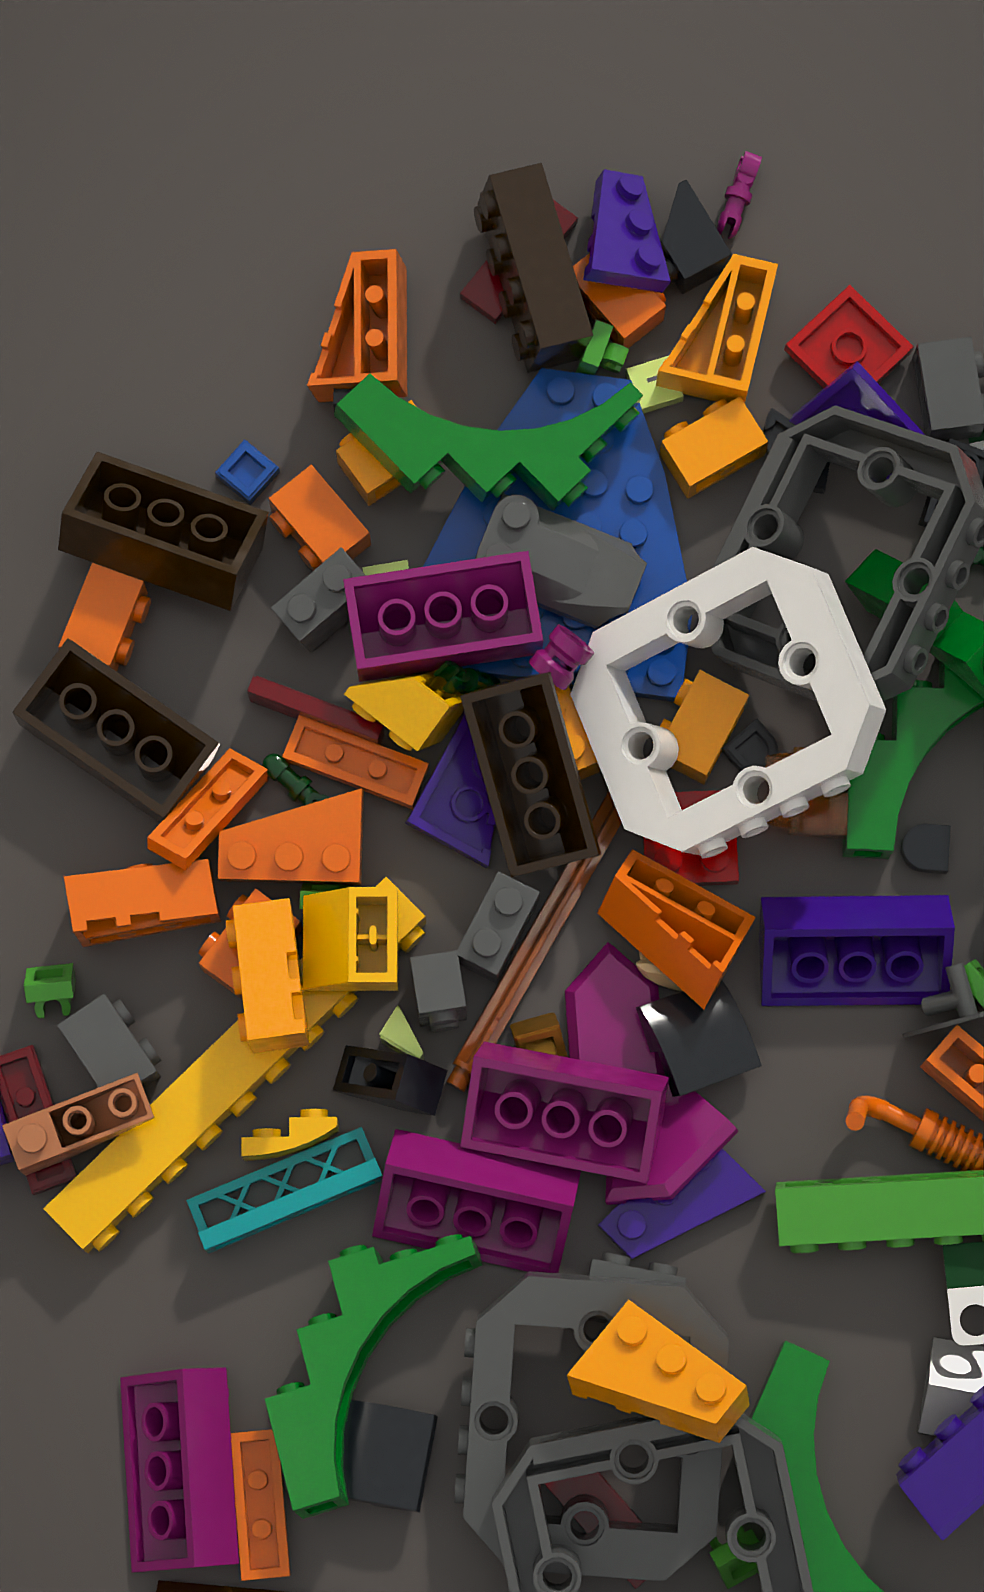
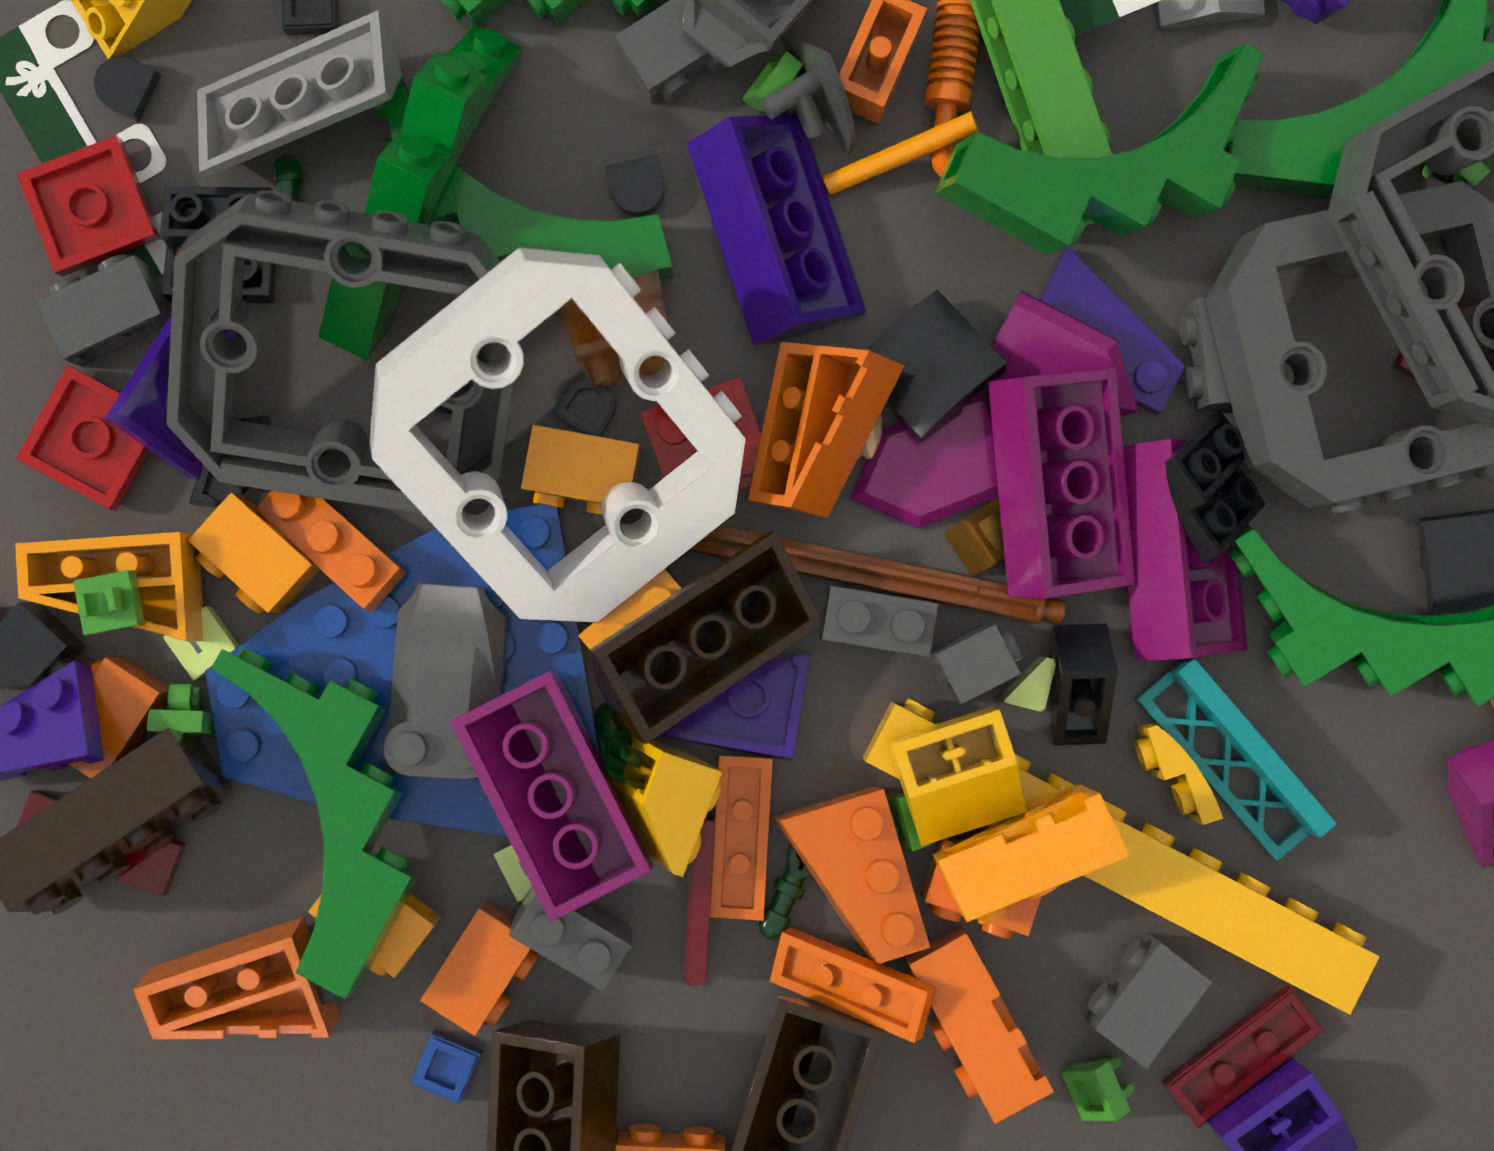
camera: 110 degrees left, 10 degrees up
nougat slope [2,1073,155,1176] -> none
magenta wheel [529,624,594,690] -> none
light orange wedge [567,1300,750,1443] -> none
none -> bright green tile [73,570,145,635]
none -> orange plate [255,490,407,613]
none -> light orange bar [823,111,979,195]
none -> green arch [935,43,1264,255]
none -> black slope [1165,409,1266,563]

